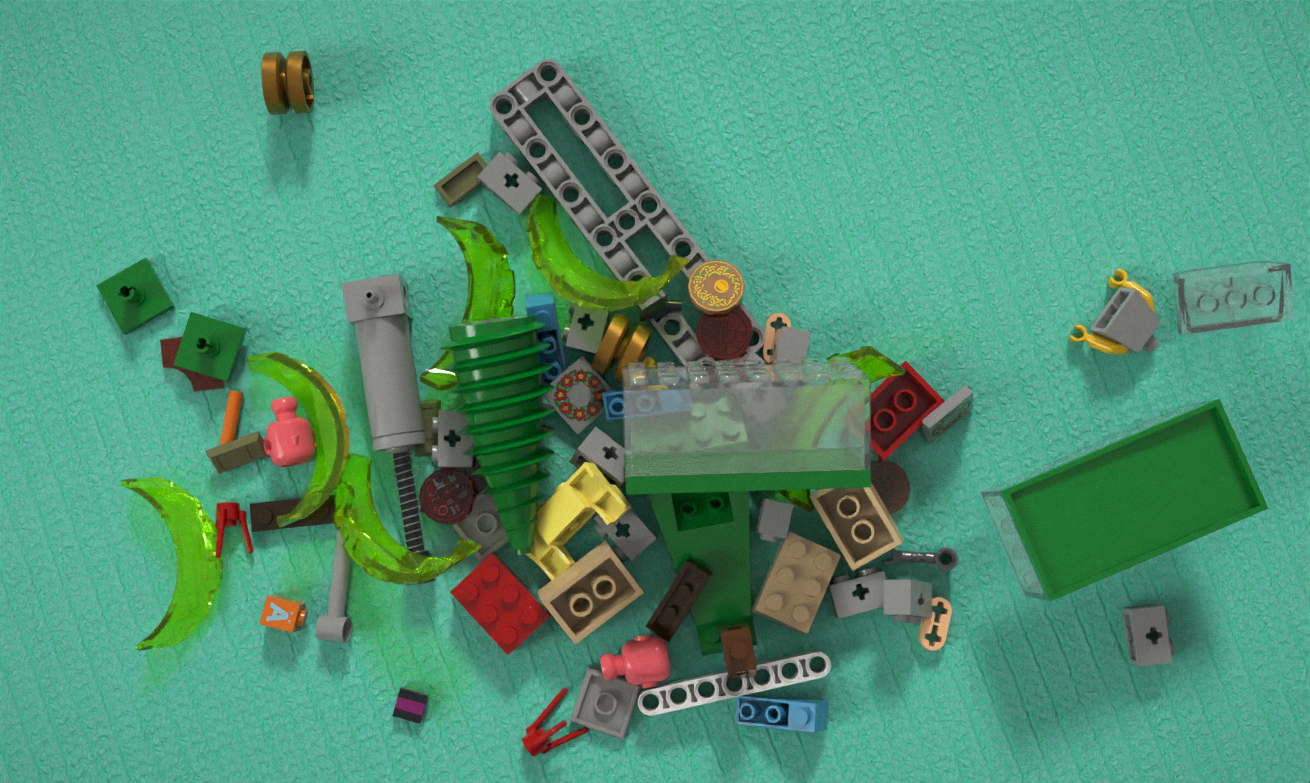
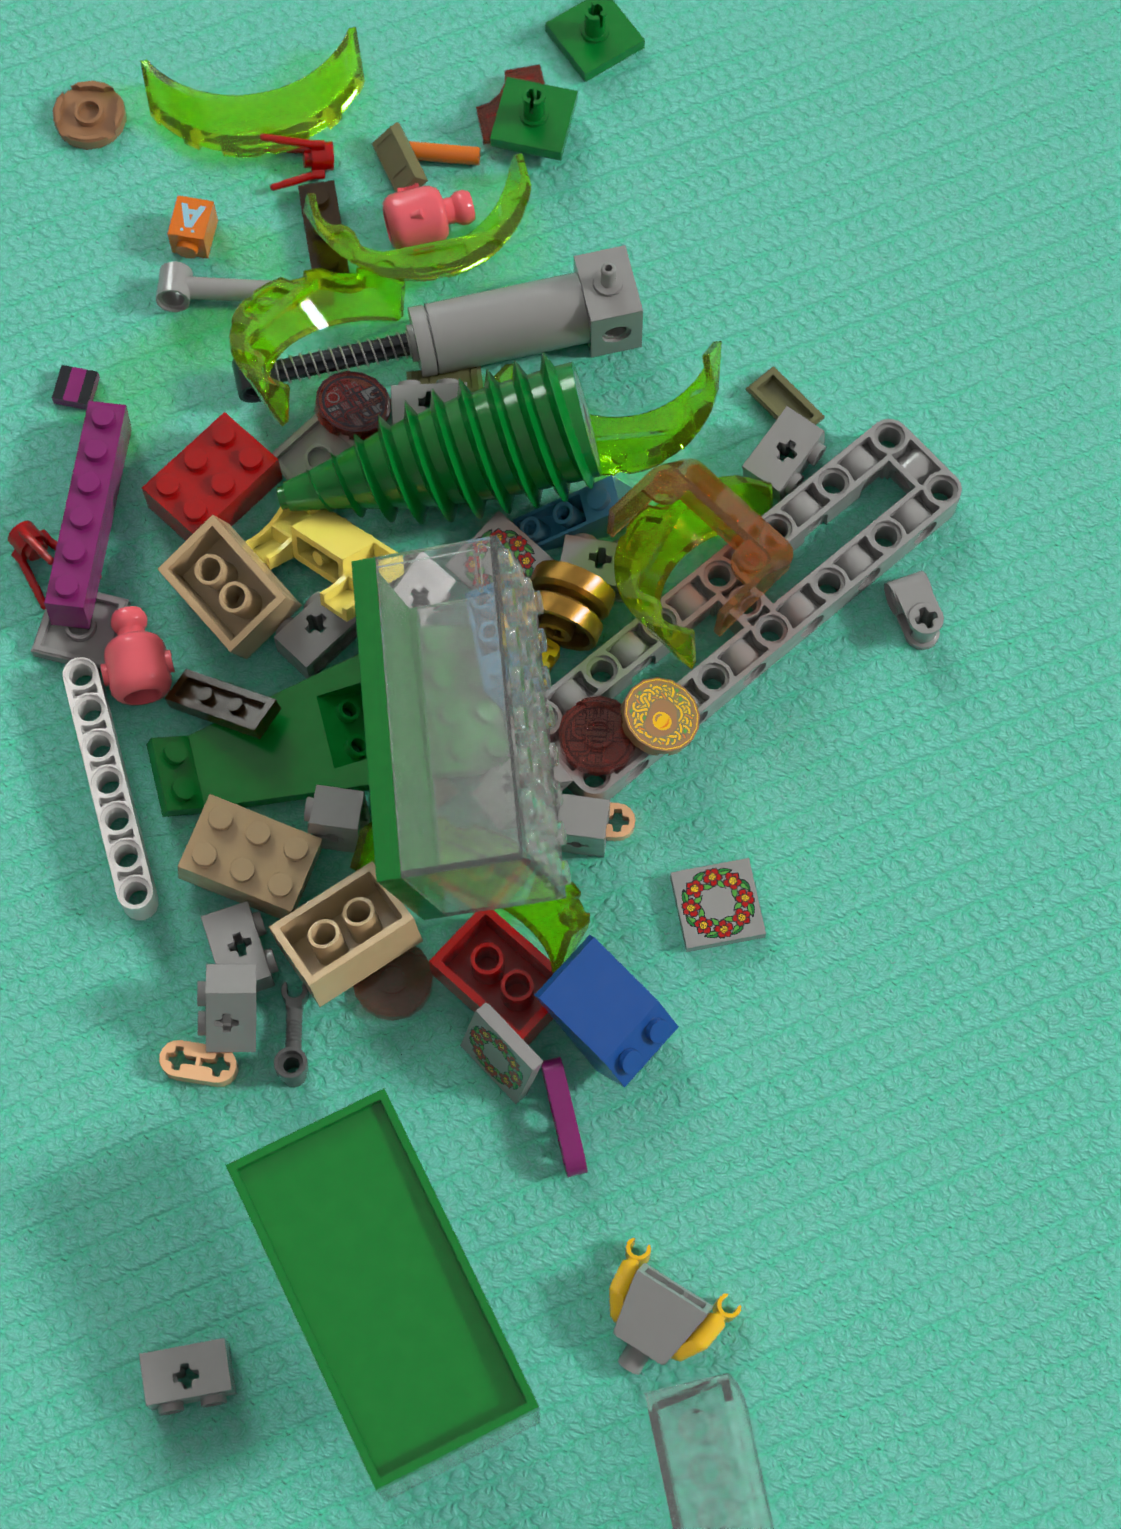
camera: 90 degrees right, 15 degrees down
pearl gold wheel [261,51,314,115] -> none
black bar [640,295,682,322] -> none
reddish brown torso [719,622,757,681] -> none
dark azure slope [736,695,828,733] -> none
none -> magenta brick [44,401,132,629]
none -> medium nougat tile [53,80,127,150]
none -> blue slope [534,935,679,1087]
none -> magenta beam [541,1057,588,1178]
none -> clear orange windscreen [607,458,793,637]
none -> tile [670,858,766,952]
none -> light grey piece [884,571,944,650]

